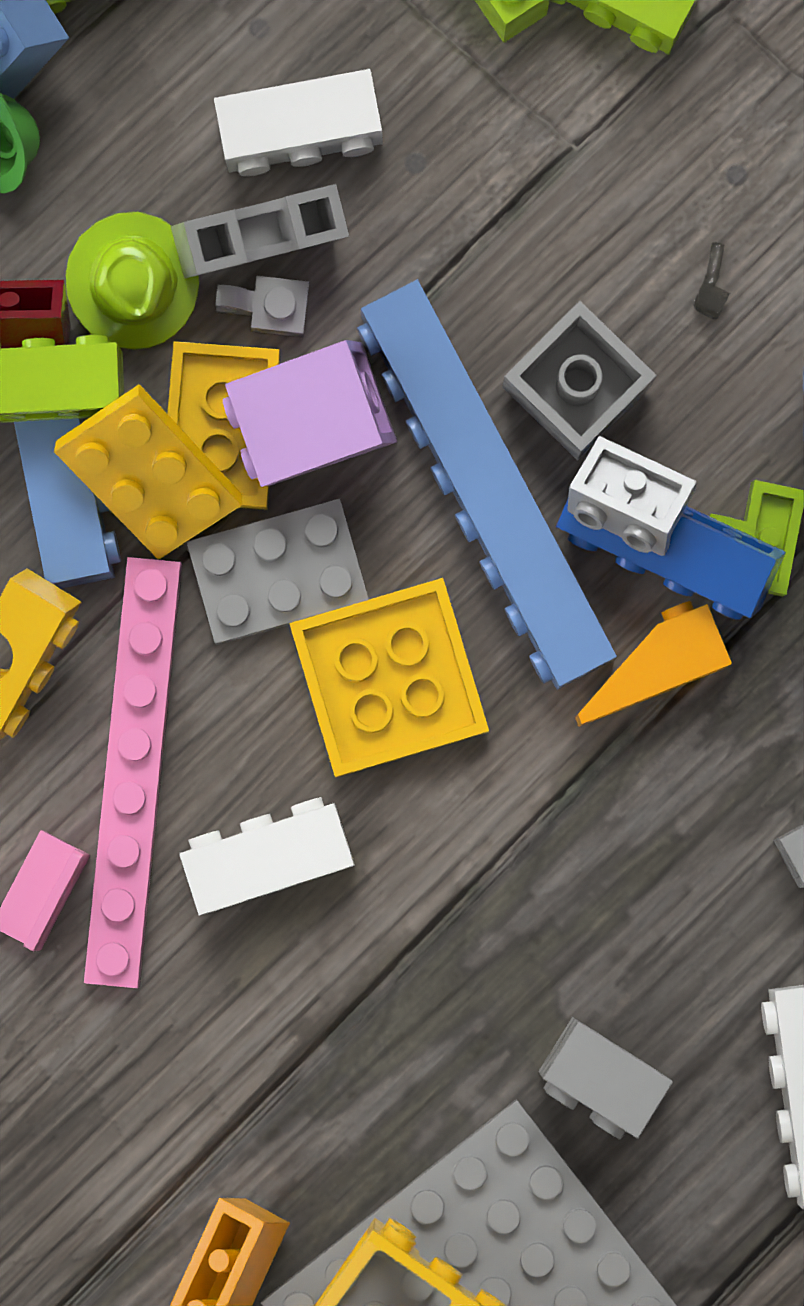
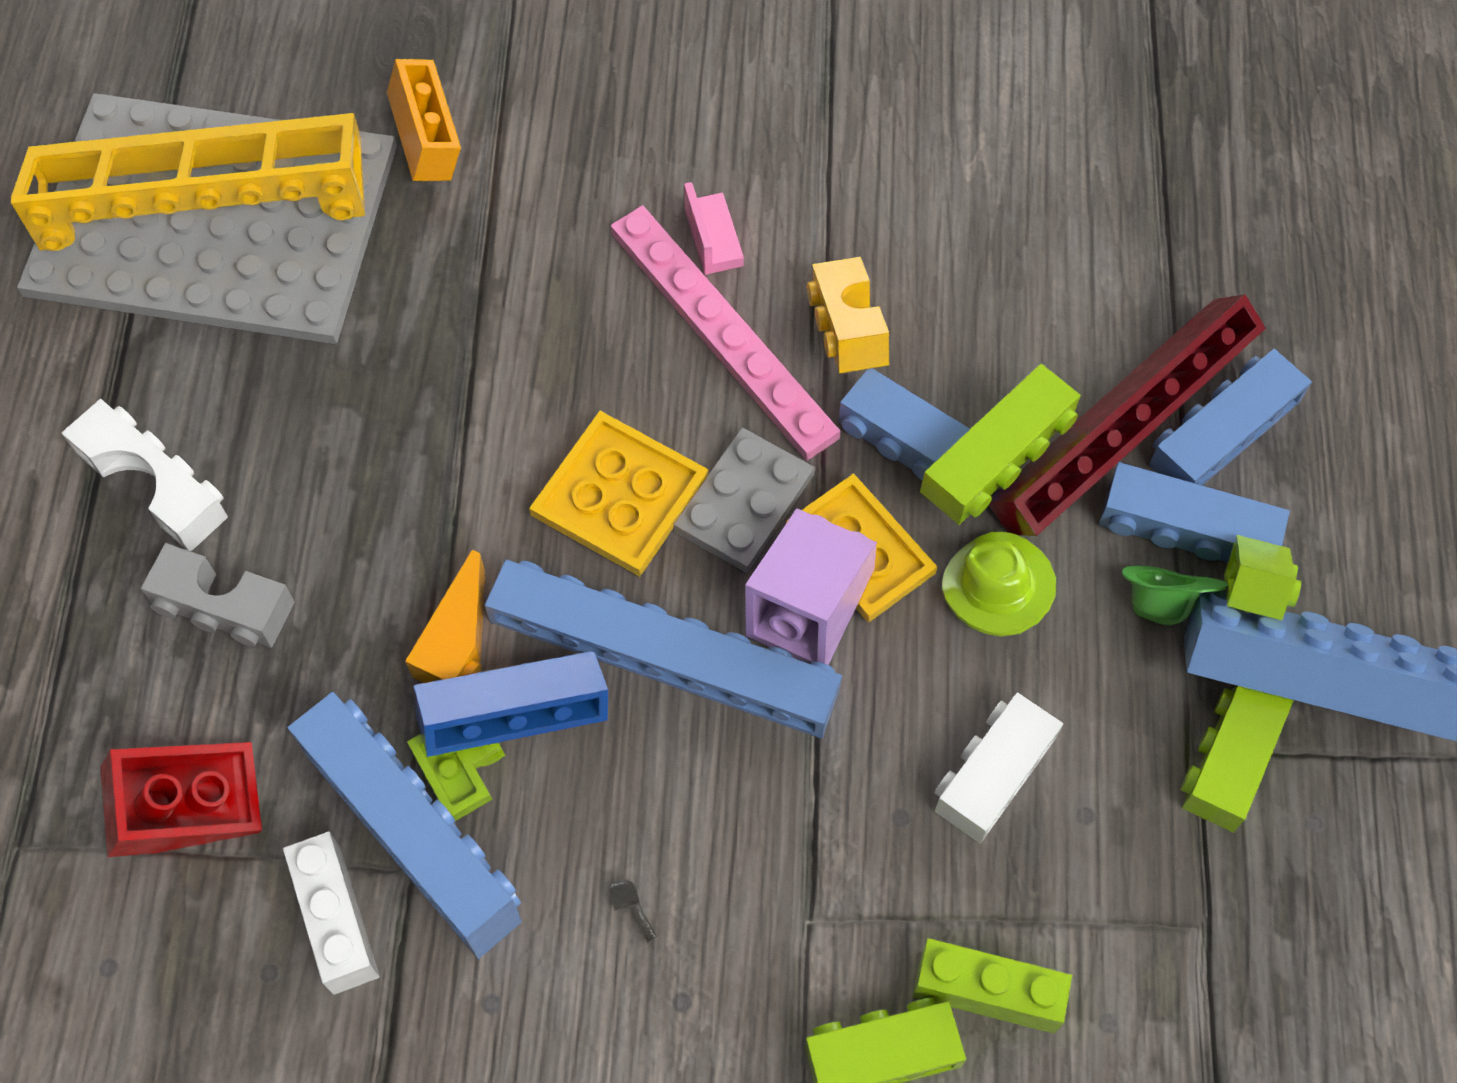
camera: 135 degrees right, 20 degrees down
yellow plate [54,384,242,560] -> none
light grey arch [171,184,349,278] -> none
white brick [179,797,355,916] -> none
light grey plate [215,276,309,337] -> none
light grey brick [502,301,657,461] -> none
light grey brick [538,1017,673,1140] -> none
bracket [567,436,697,556] -> none

